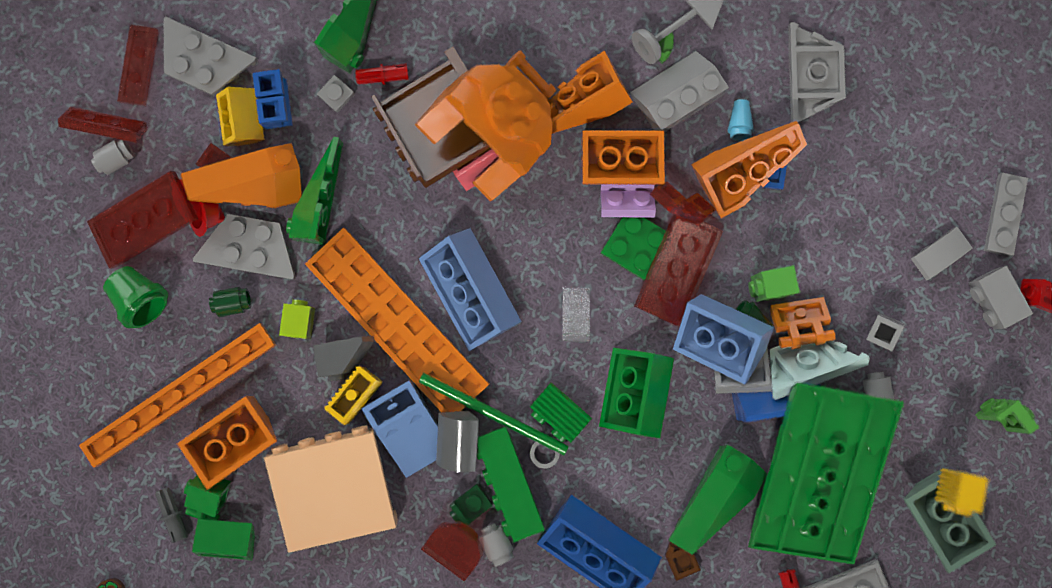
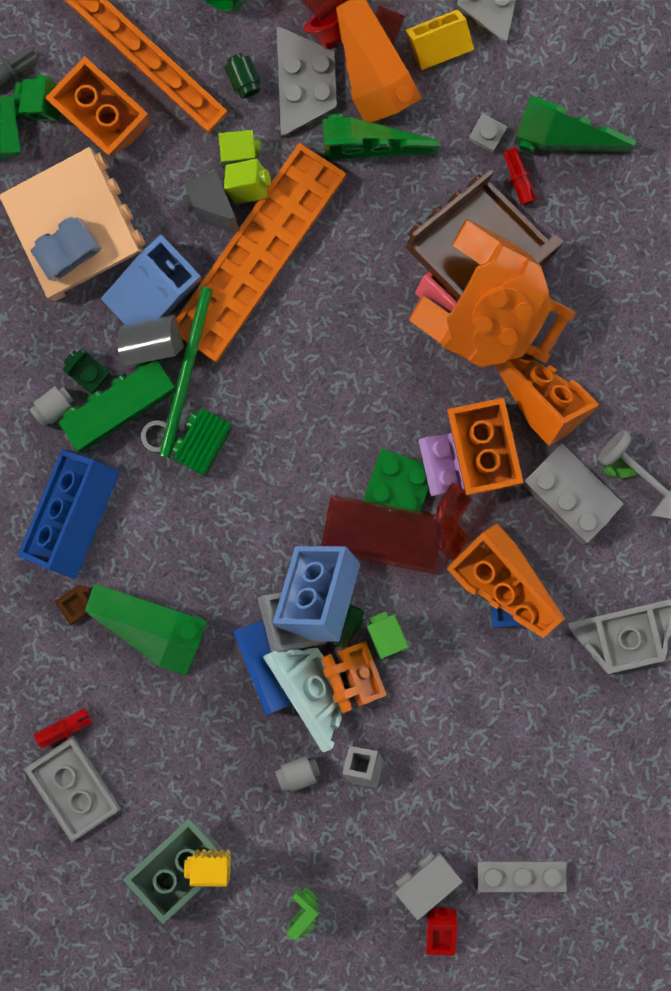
camera: 75 degrees right, 0 degrees up
blue hips [252,69,293,129] -> none
yellow brick [325,367,383,425] -> none
medium blue slope [418,228,522,351] -> none
clear red tile [421,522,484,581] -> none
clear plate [562,288,590,342] -> none
green slope [599,348,674,438] -> none
medium azure cone [727,99,754,141] -> none
green piece [748,383,904,564] -> none
light grey slope [911,227,972,281] -> none
none -> sand blue brick [30,217,102,281]
none -> lime brick [224,159,271,205]

